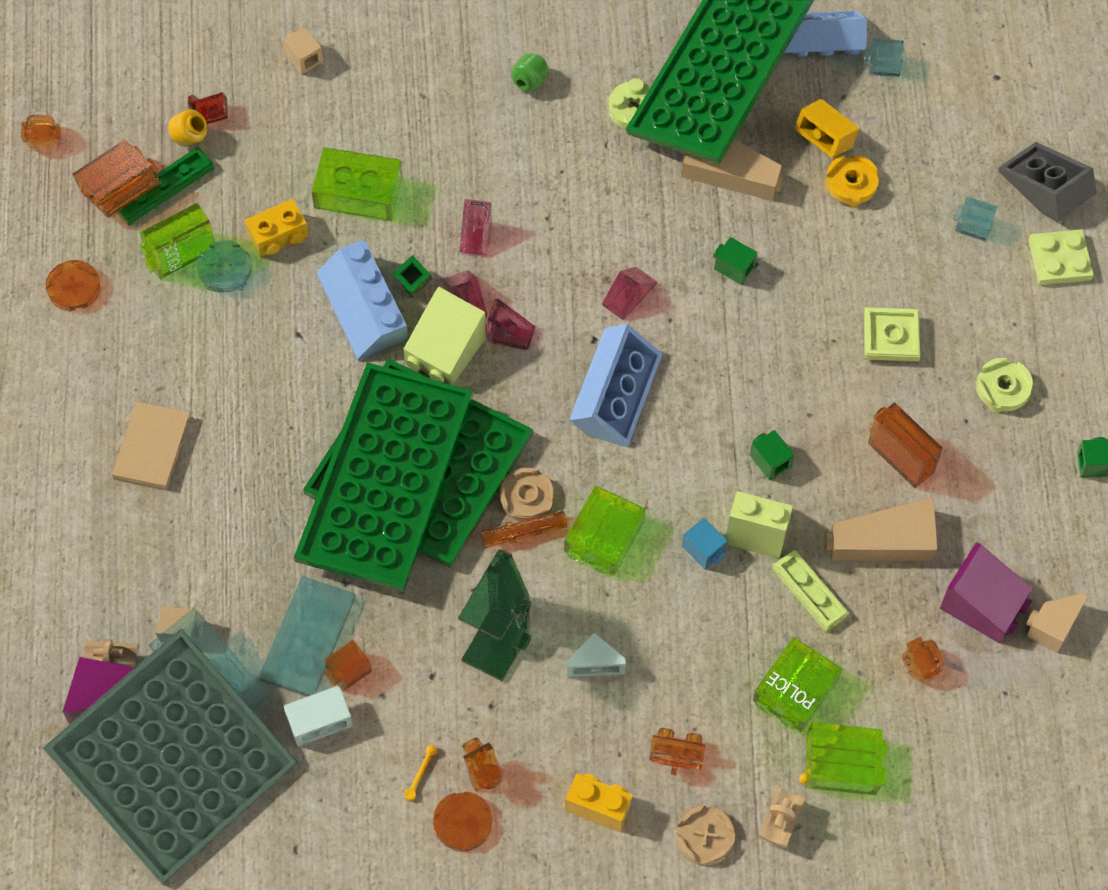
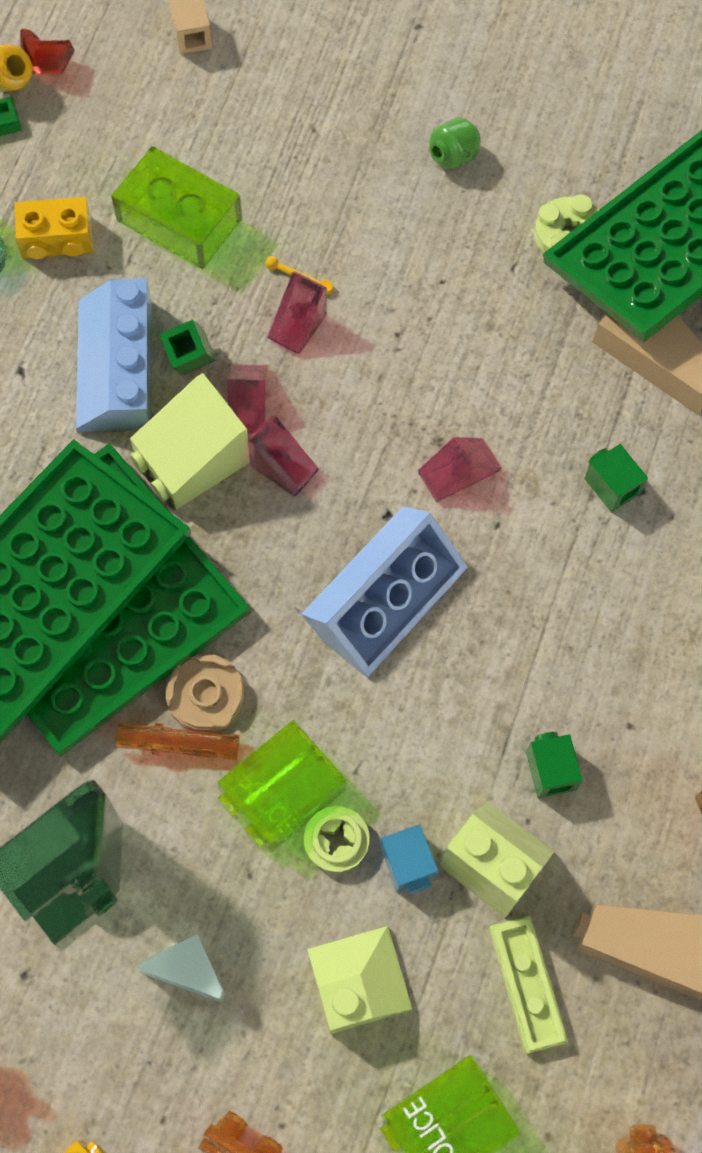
camera: 20 degrees right, 5 degrees up
none -> yellow hinge [265,256,333,296]
none -> yellowish green gear [304,806,370,873]
none -> yellowish green slope [307,926,412,1035]

